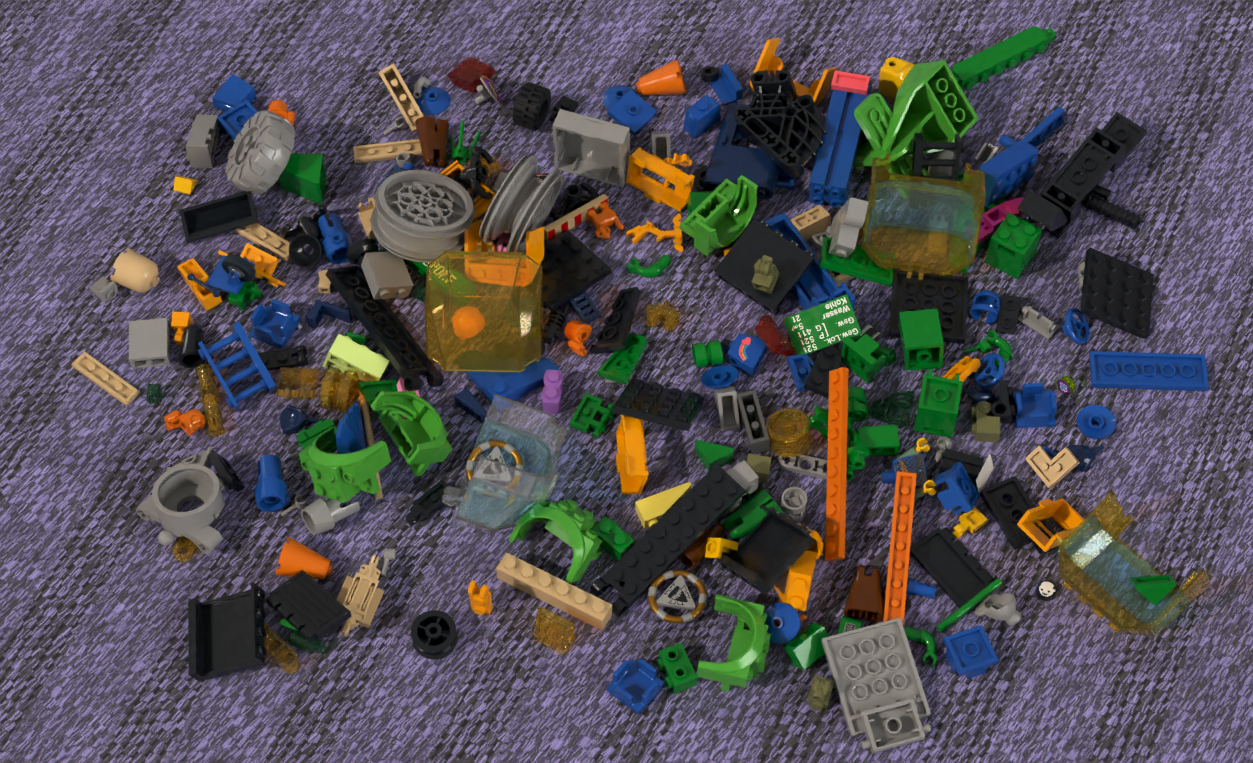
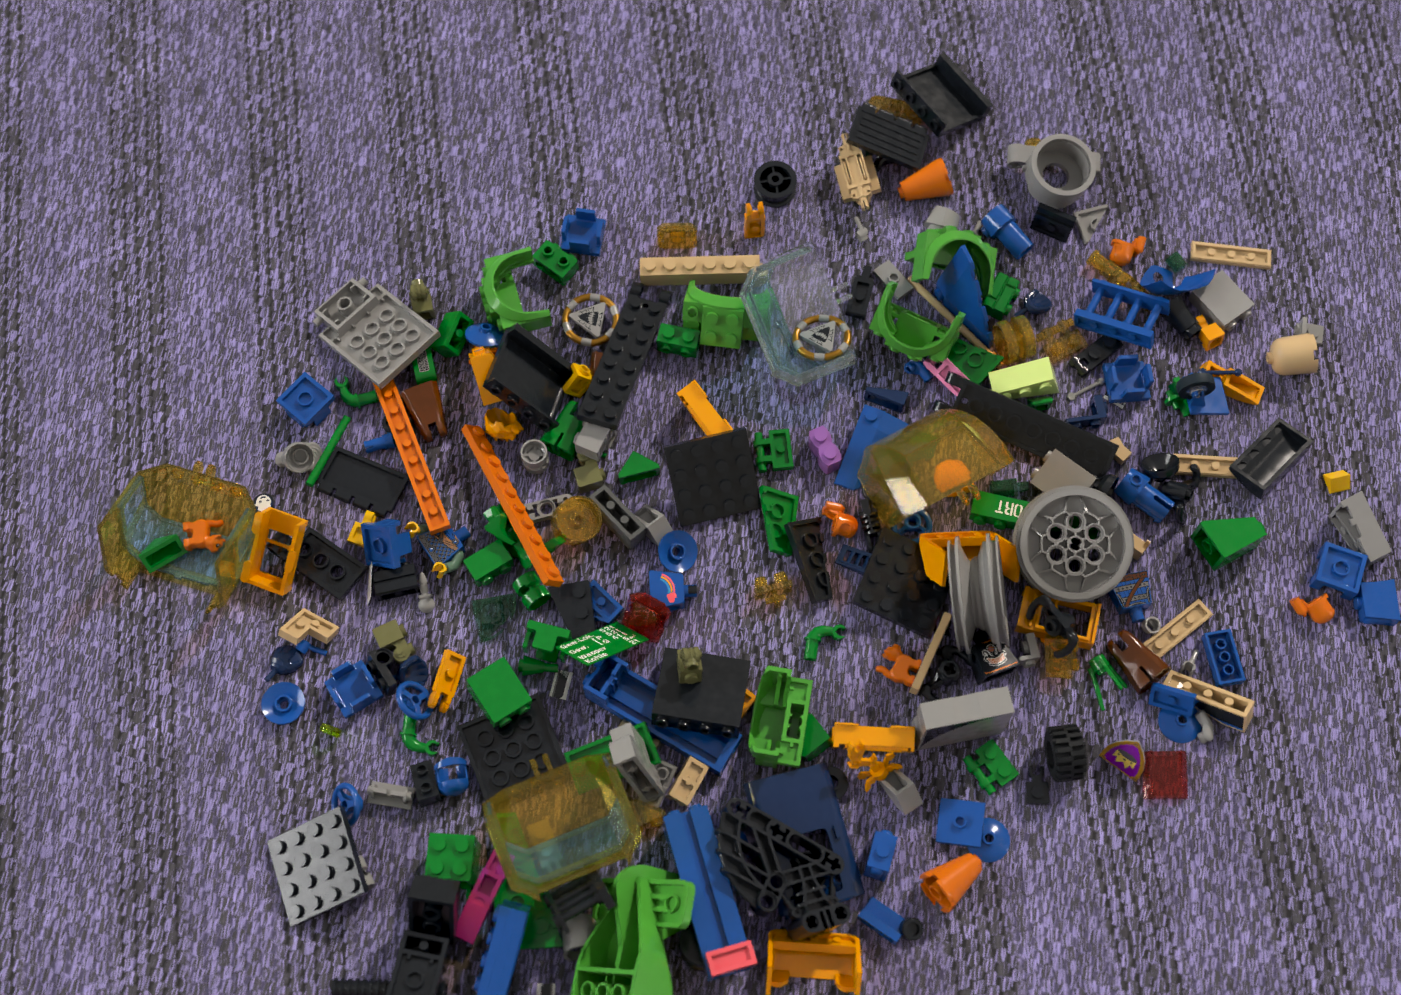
camera: 150 degrees right, 10 degrees up
light orange bracket [218,243,286,287] -> none
light grey wheel [225,110,295,195] -> none
light orange piece [626,213,683,253] -> none
light yellow slope [635,482,692,529] -> none
green wheel [692,340,723,368] -> none
green container [914,368,963,438] -> none
green hand [963,340,991,354] -> none
blue plate [1089,351,1209,391] -> none
none -> orange animal [183,519,226,553]
none -> light grey plate [873,260,914,301]
none -> light grey hinge [1067,378,1105,401]
none -> blue piece [1140,265,1216,296]
none -> blue plate [1148,682,1197,717]
none -> blue piece [1201,629,1246,688]

